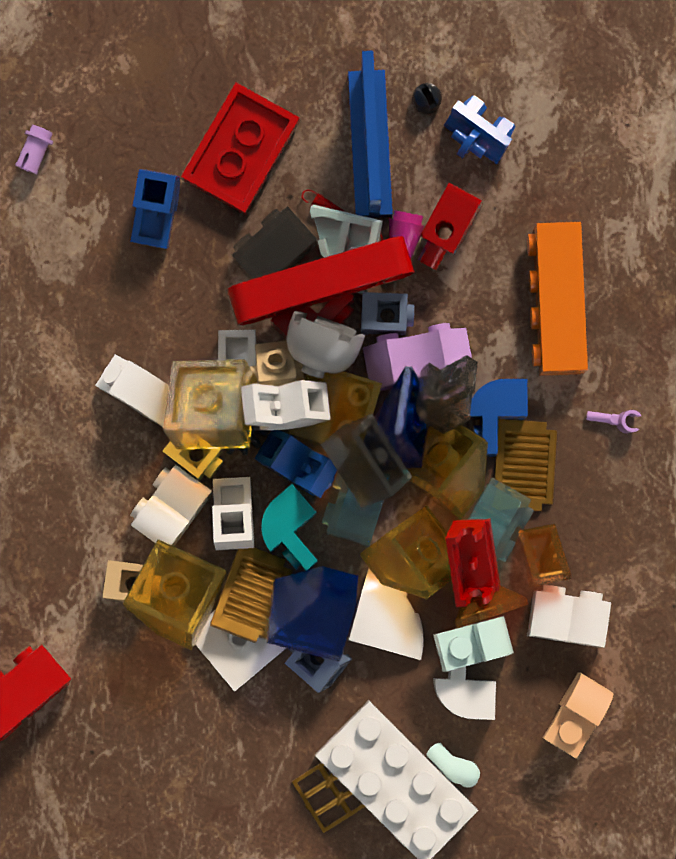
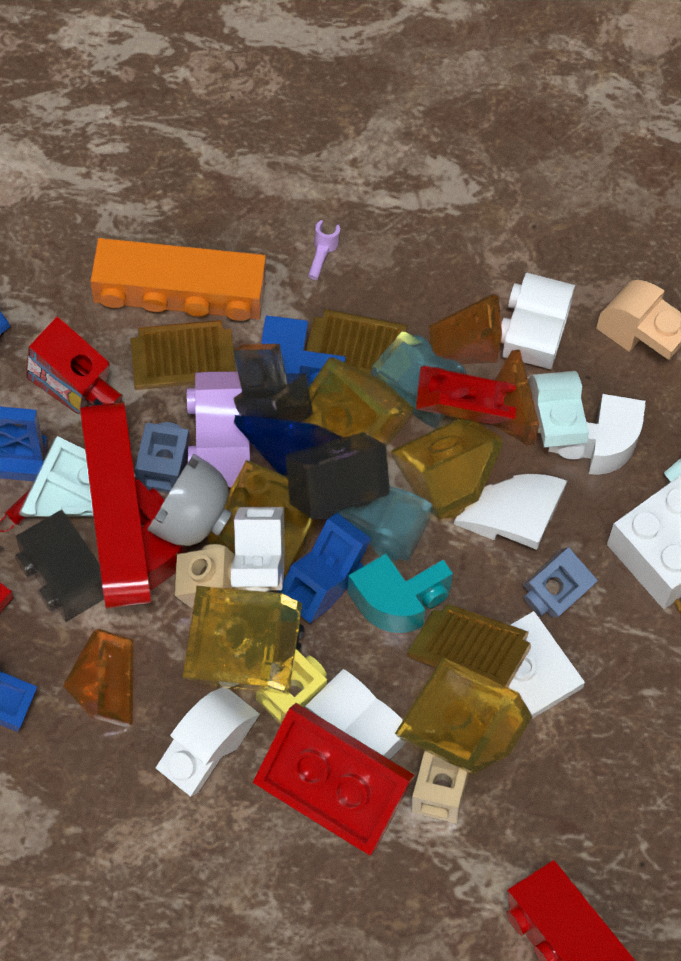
camera: 85 degrees left, 20 degrees down
white brick [212,477,254,550] -> none
white plate [218,330,256,396] -> none
clear blue slope [266,566,358,661] -> none
dark pink cone [389,210,425,258] -> none
none -> clear orange slope [63,629,133,727]
none -> pearl gold window [130,320,236,390]
none -> red plate [252,703,415,856]

